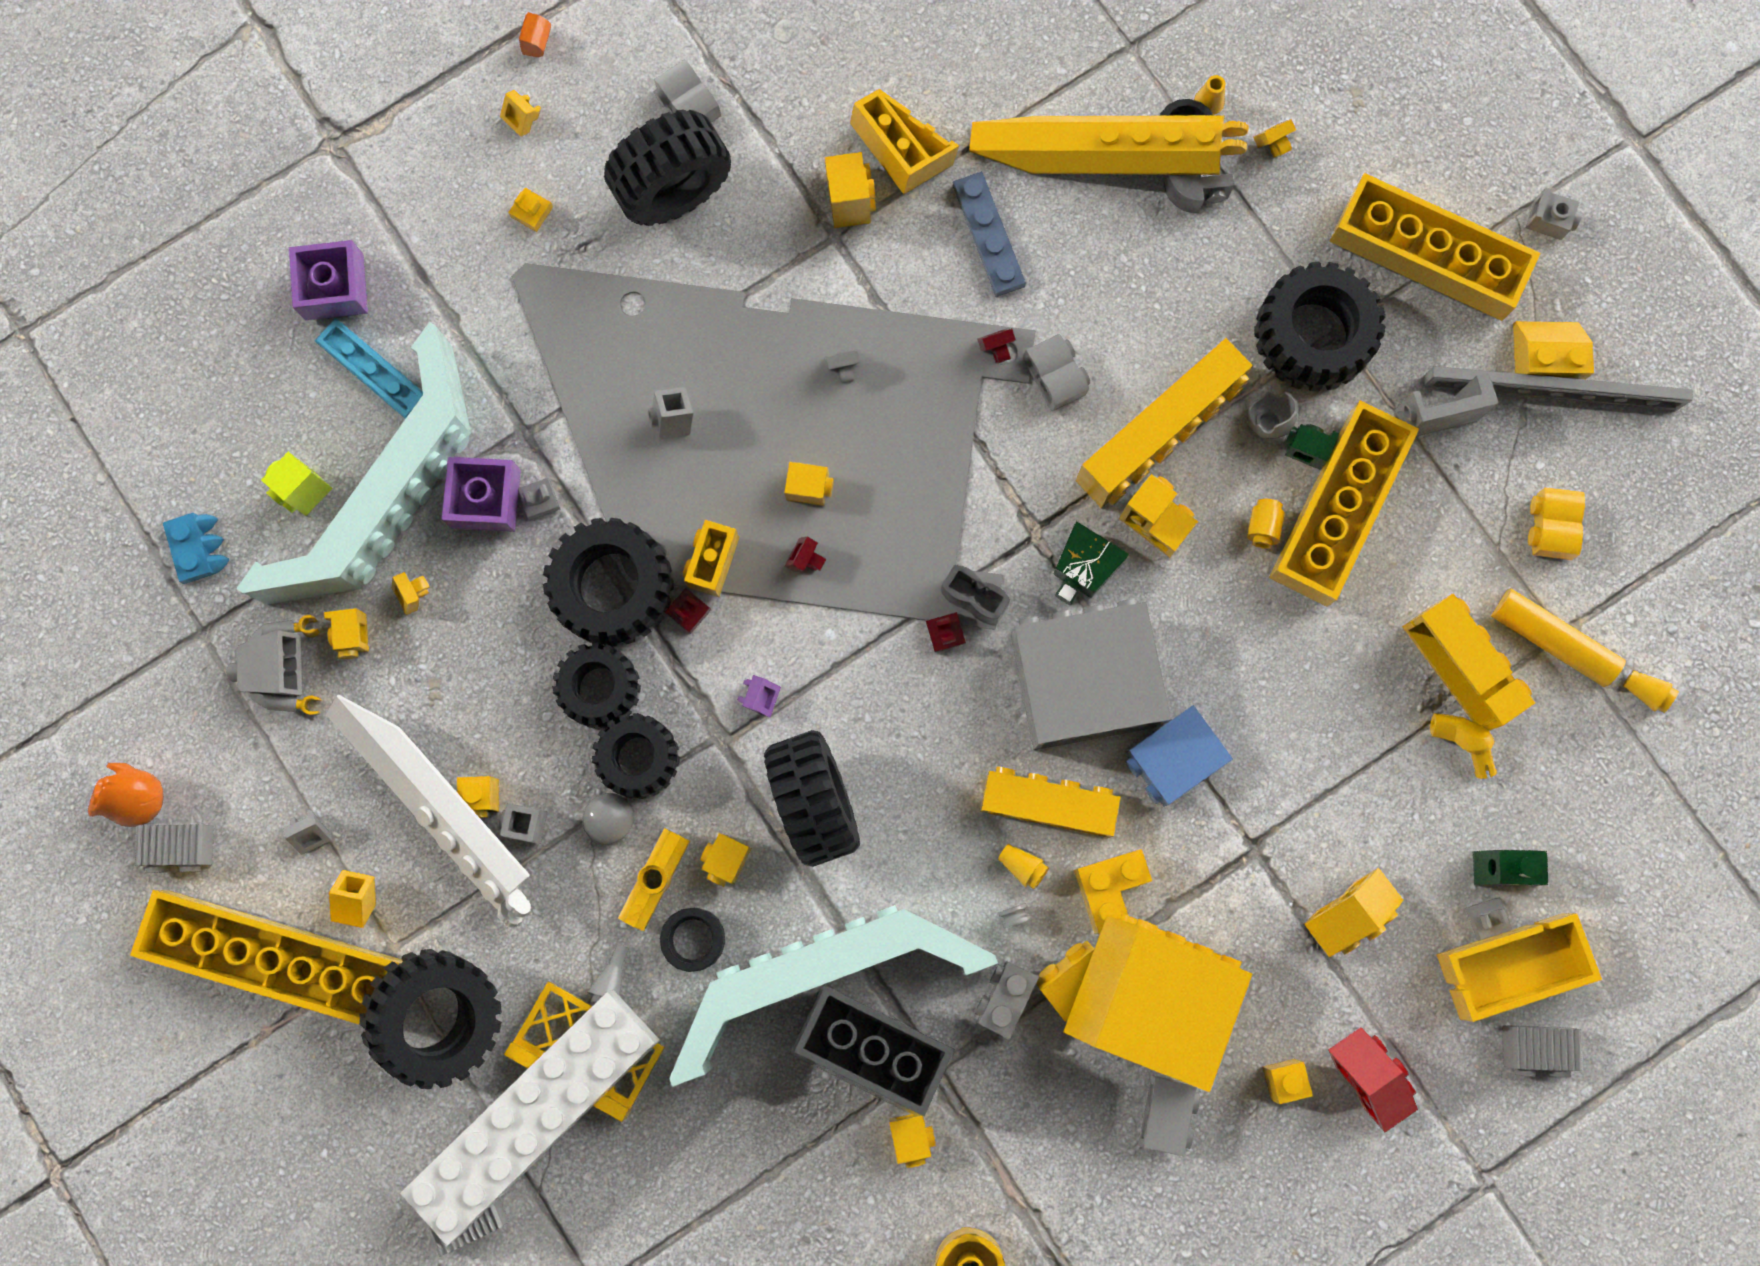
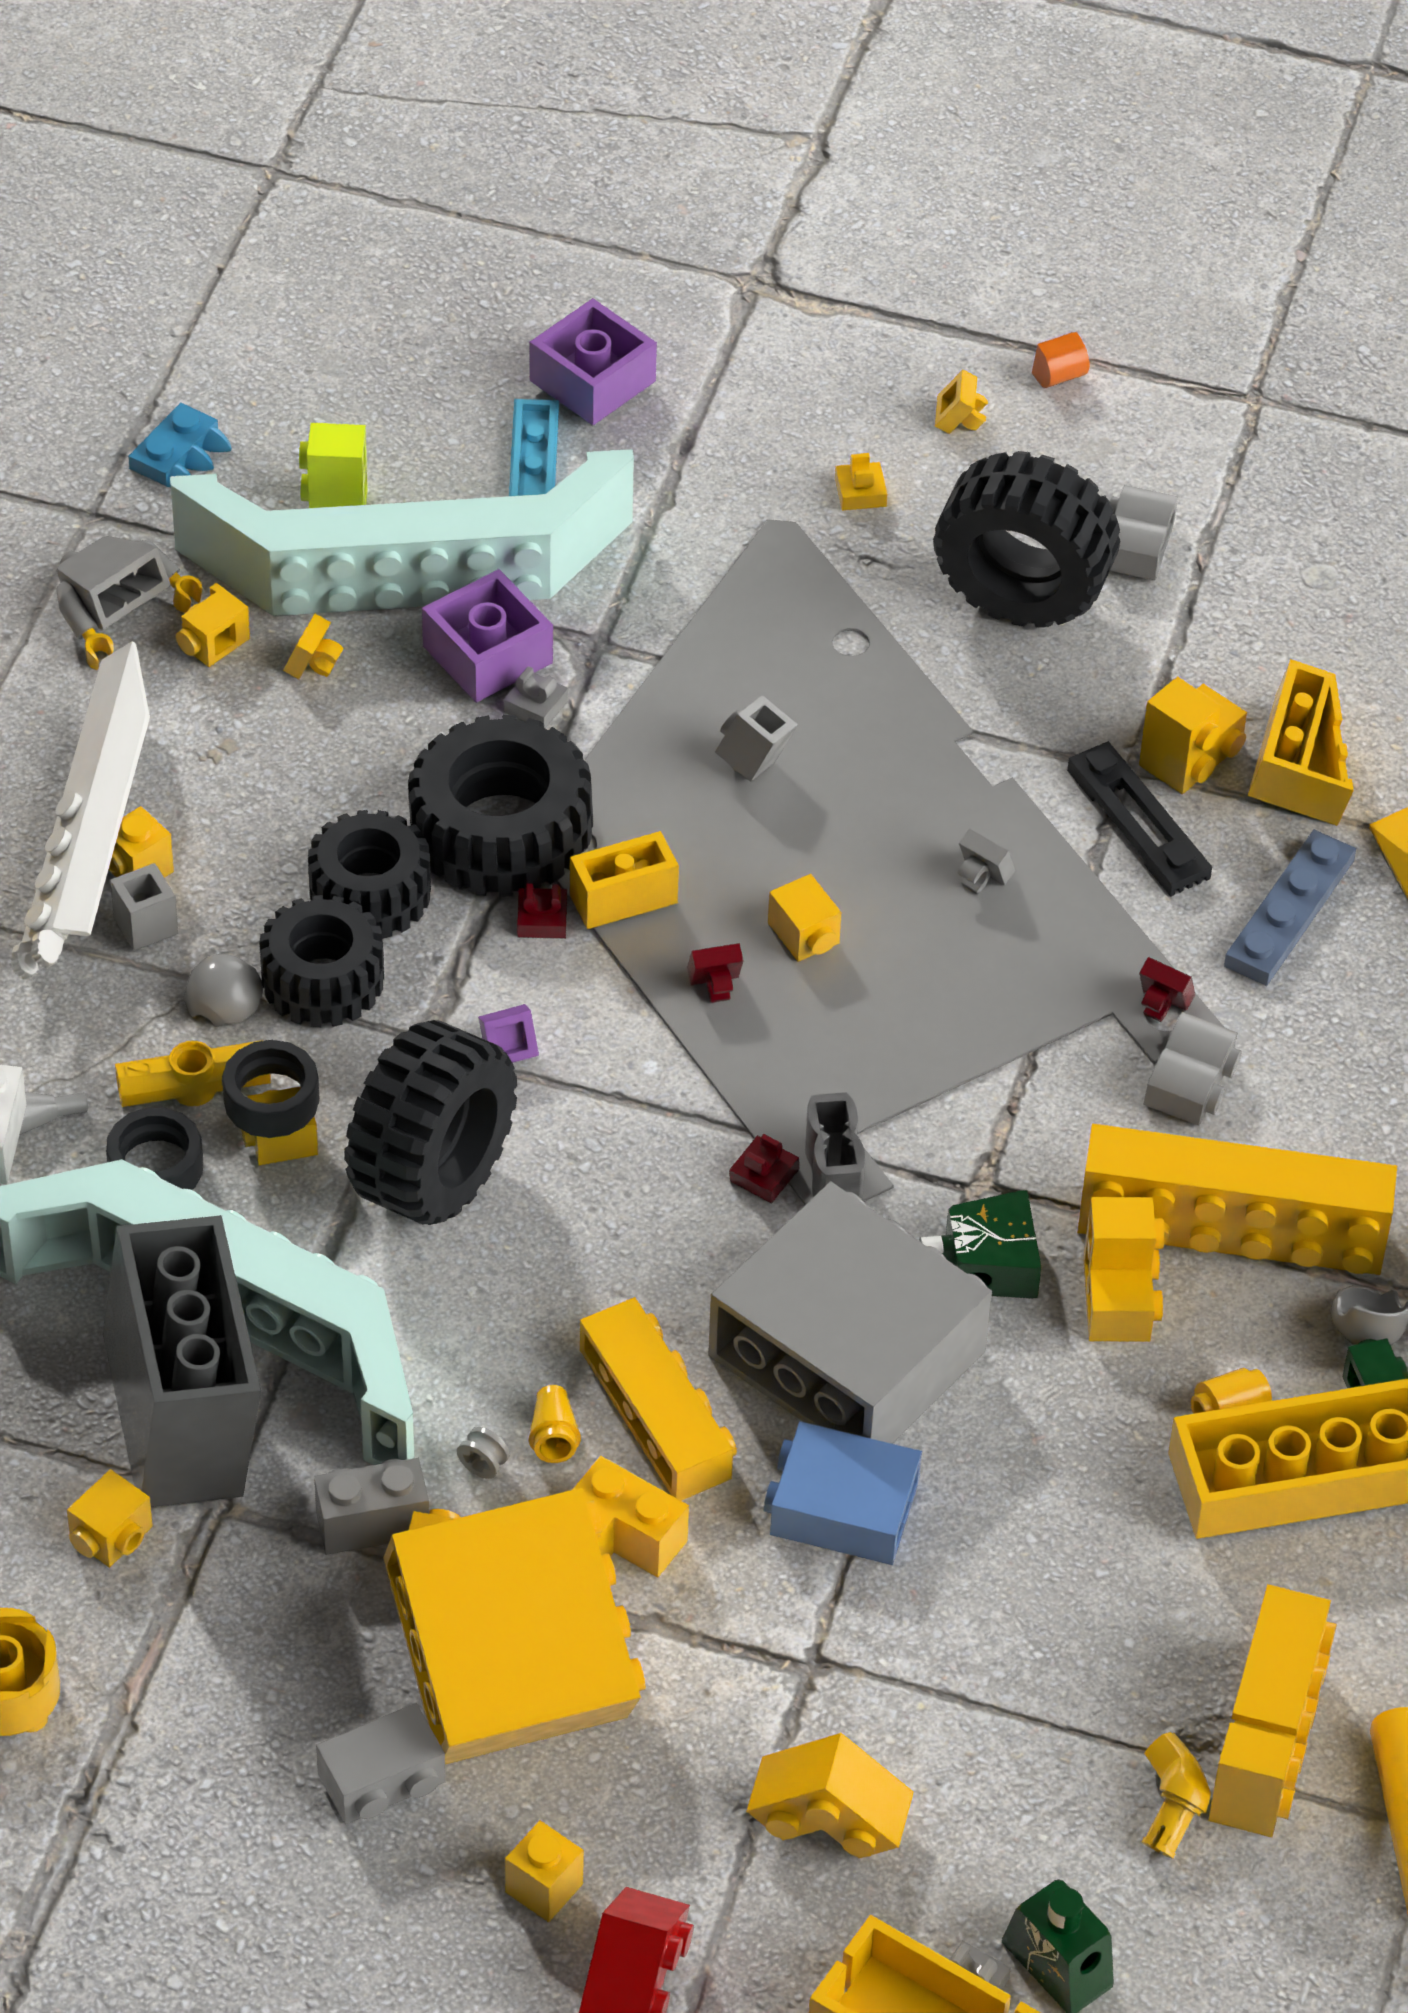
camera: 45 degrees right, 30 degrees down
none -> black tyre [222,1040,320,1138]
none -> black container [1067,741,1212,897]

